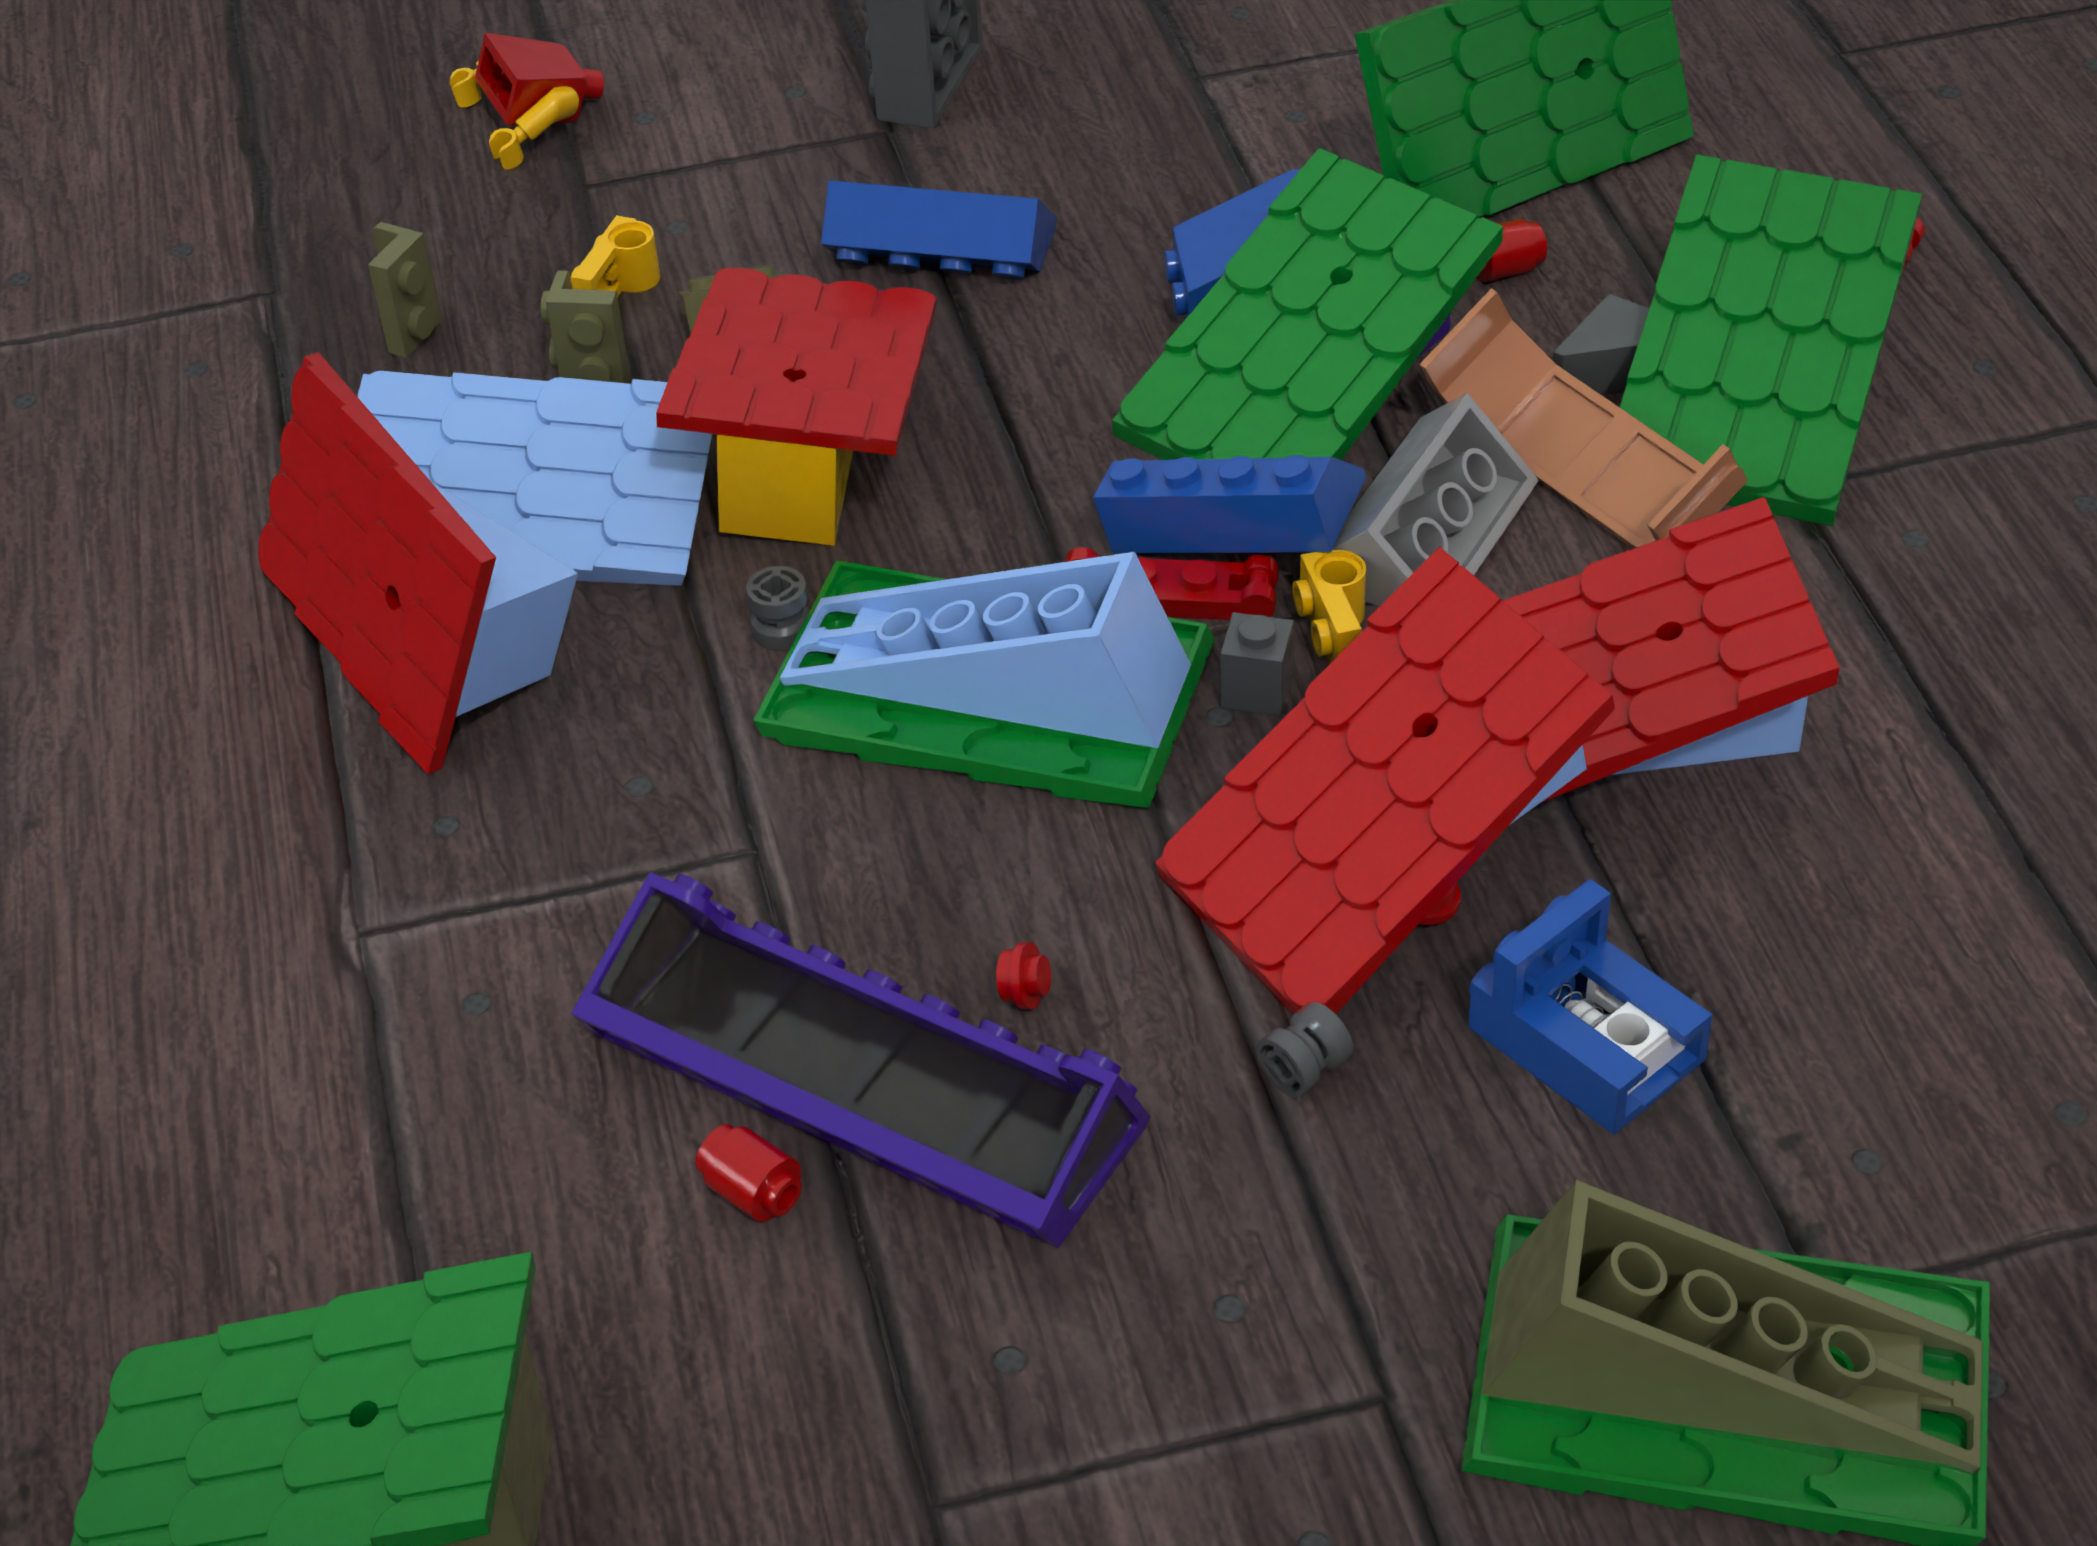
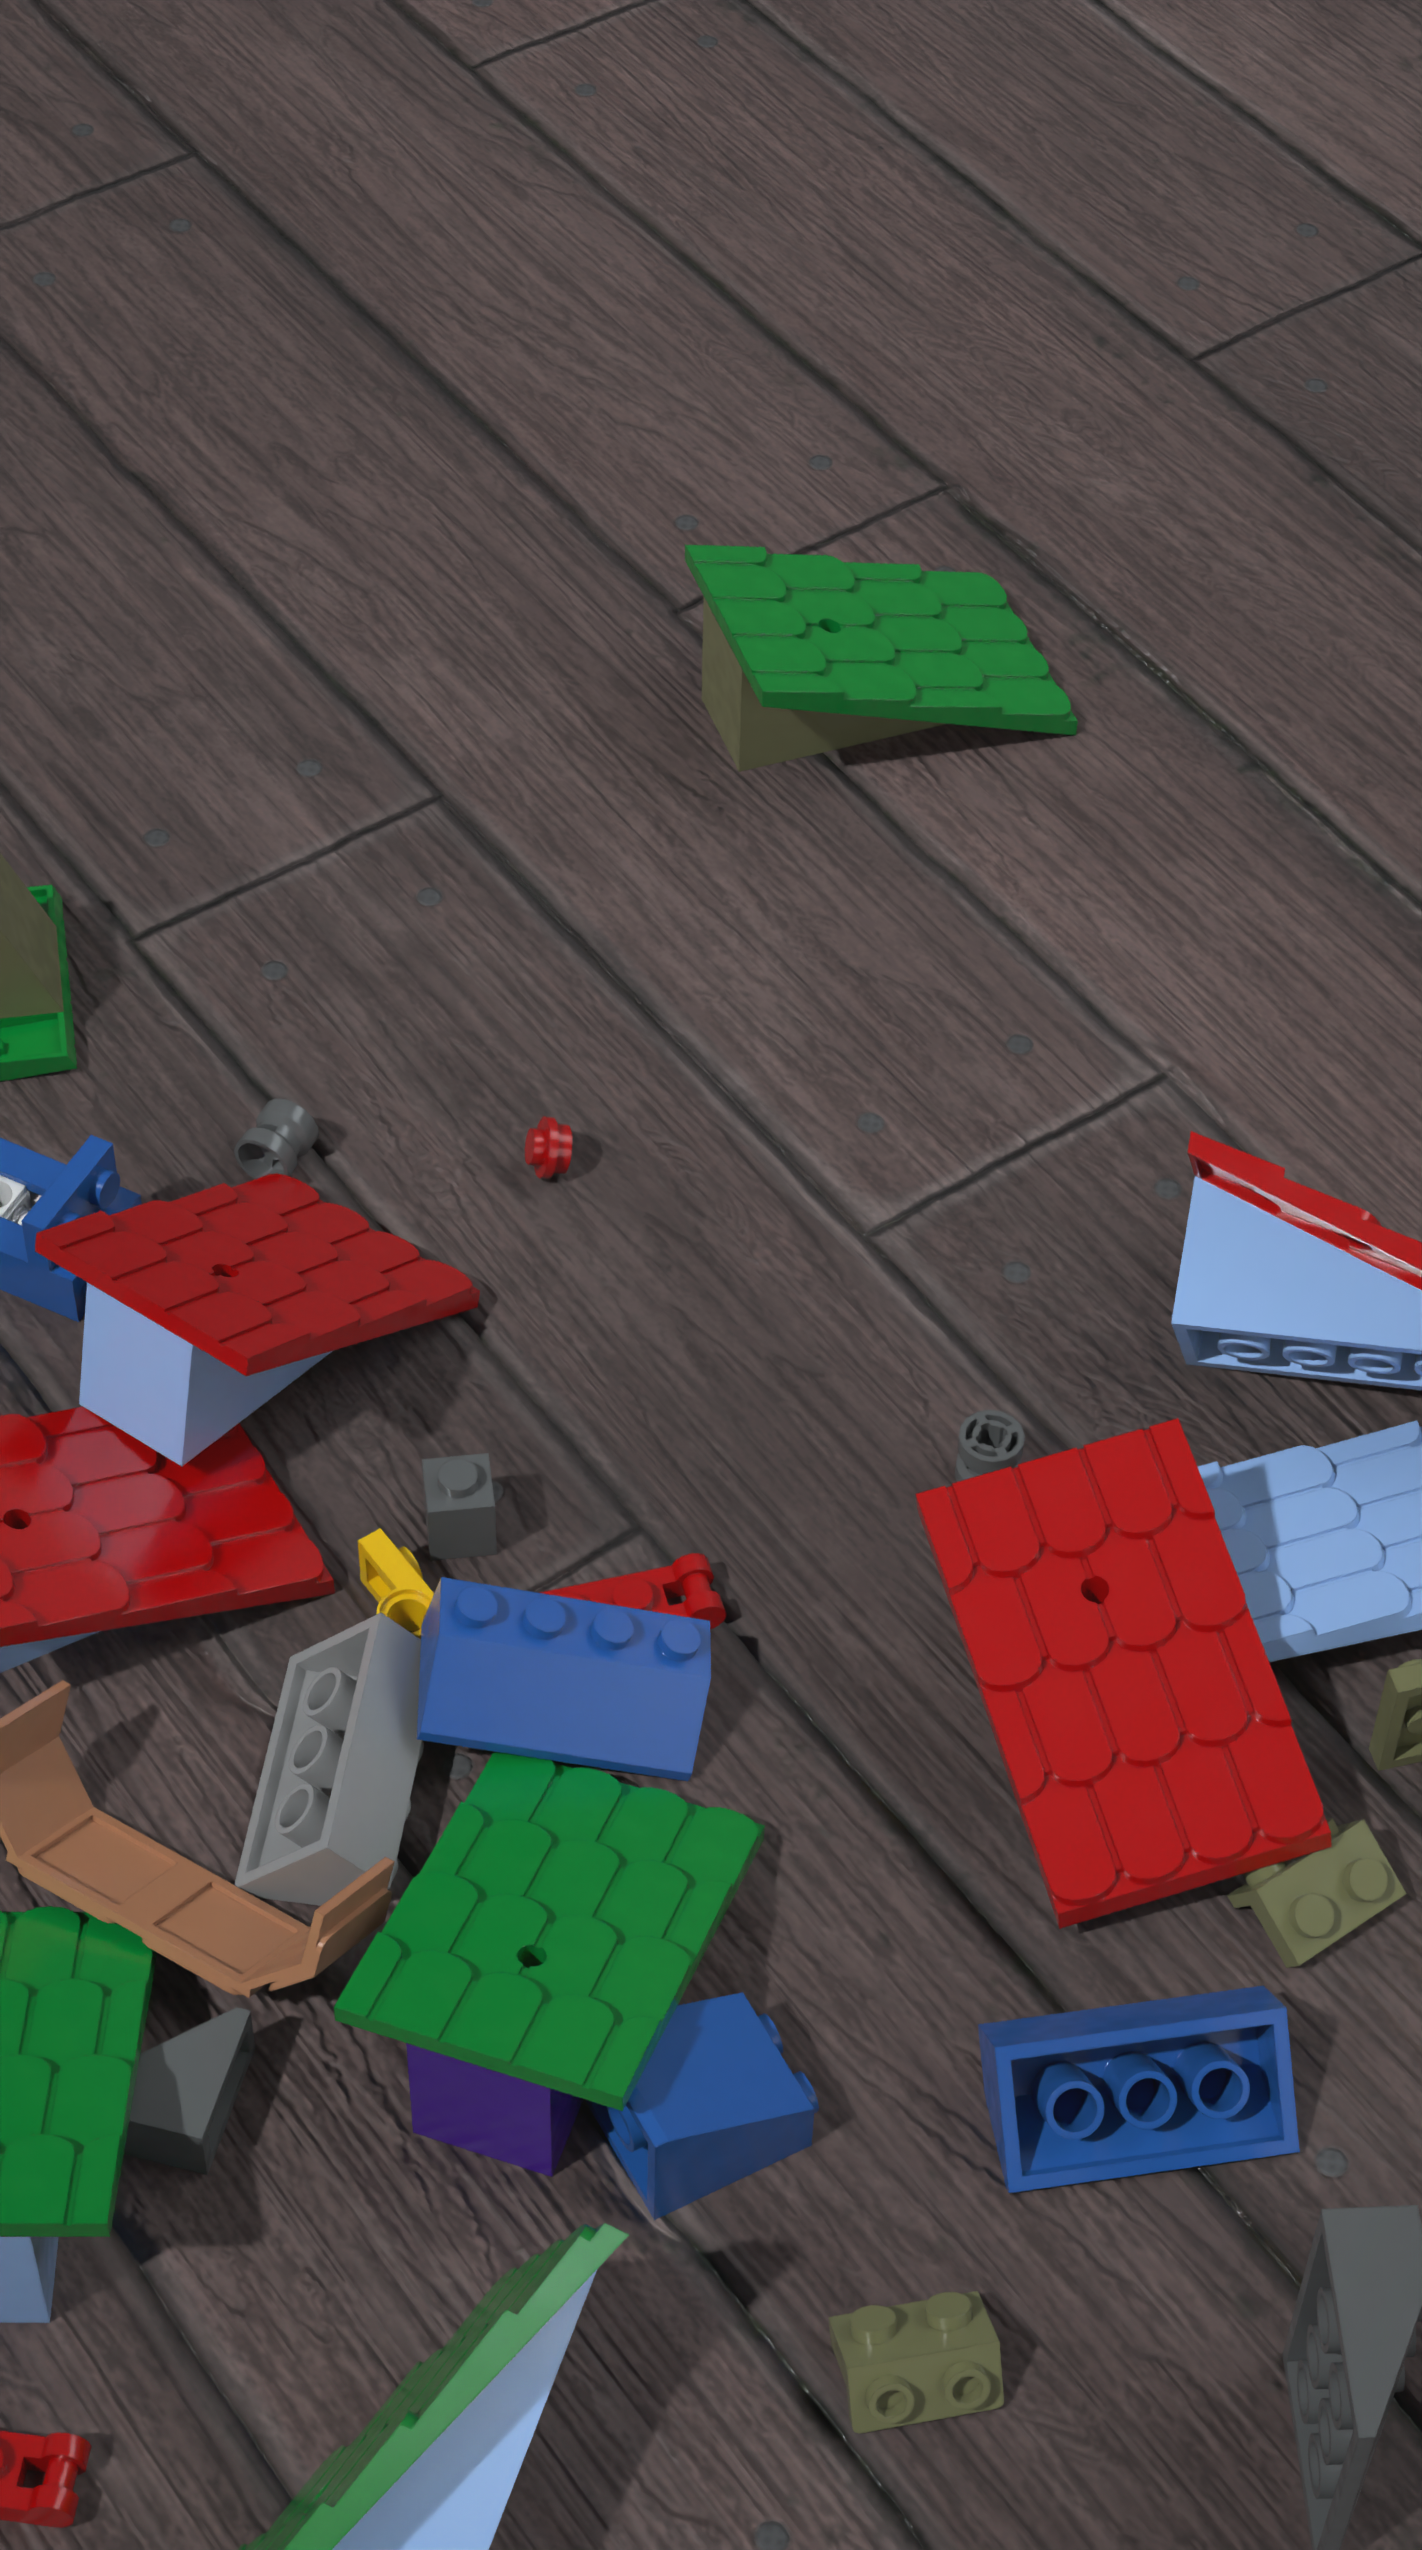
camera: 155 degrees right, 5 degrees up
window [571,872,1151,1248] -> none
red brick [695,1124,802,1222] -> none
light blue piece [753,552,1215,808] -> none
red brick [1476,218,1547,282] -> none
none -> olive bracket [828,2291,1004,2434]

